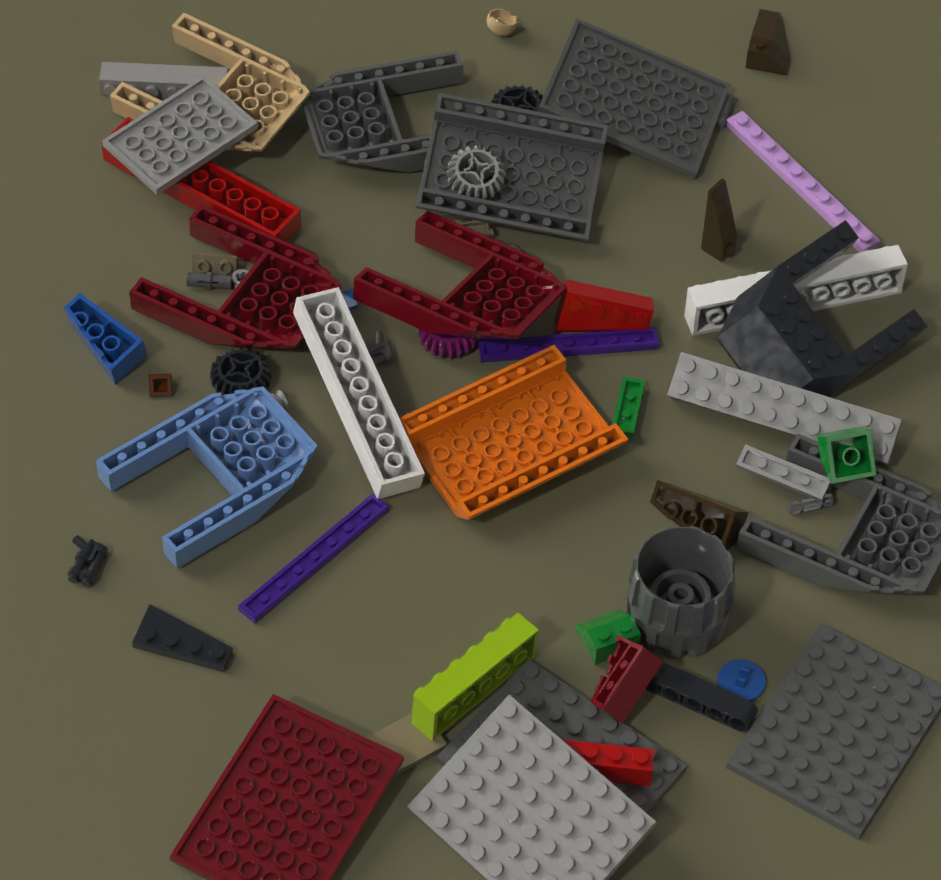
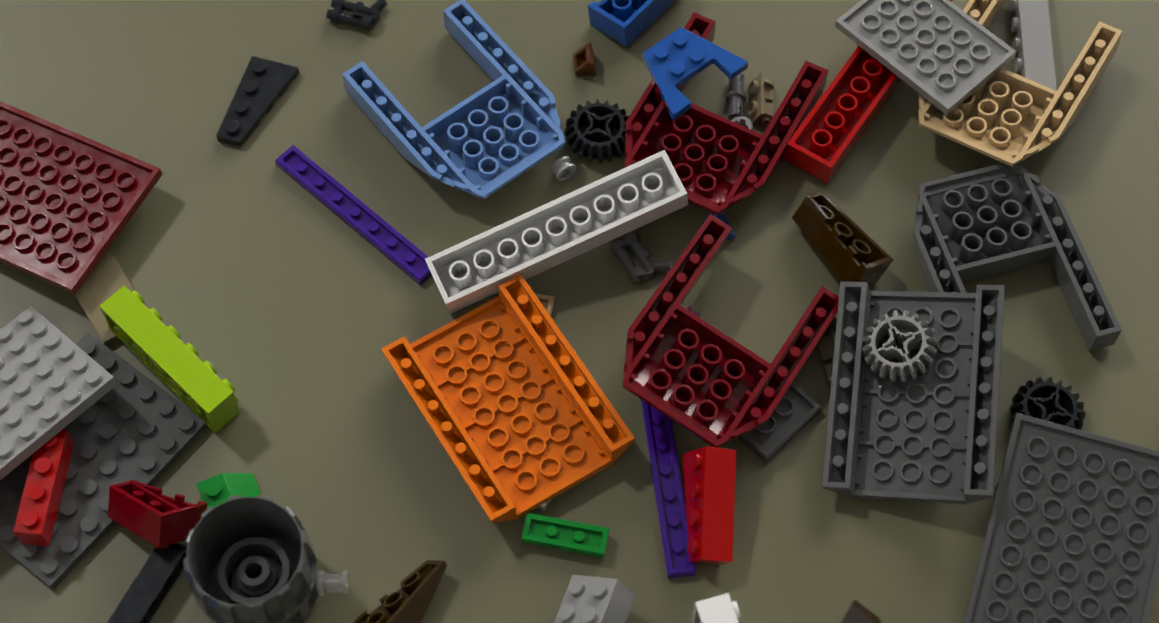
camera: 90 degrees right, 10 degrees up
none -> blue wing [643,27,748,120]
none -> dark brown wedge [792,191,894,285]

